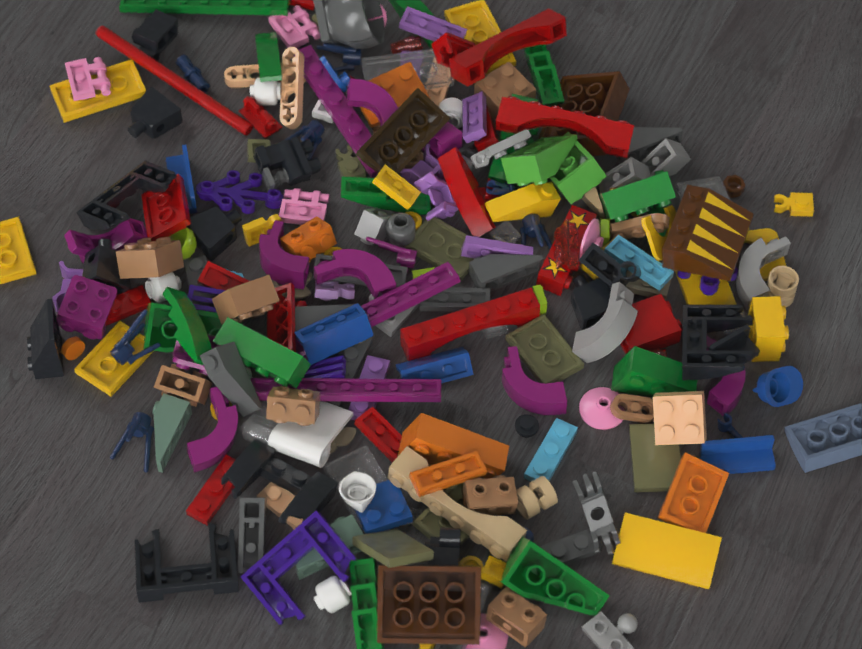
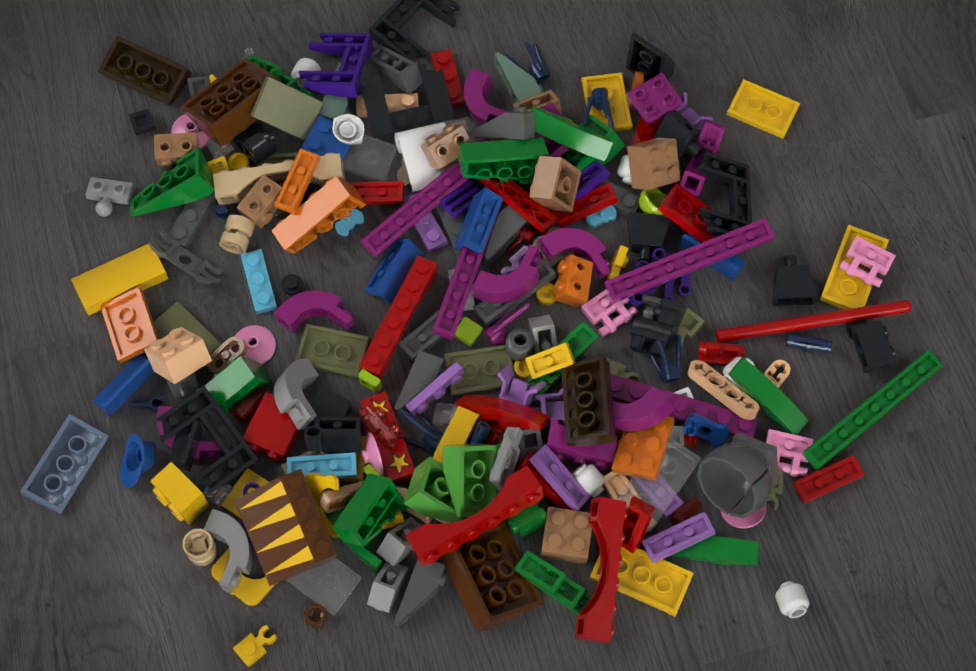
camera: 135 degrees right, 10 degrees up
none -> magenta plate [604,218,775,303]

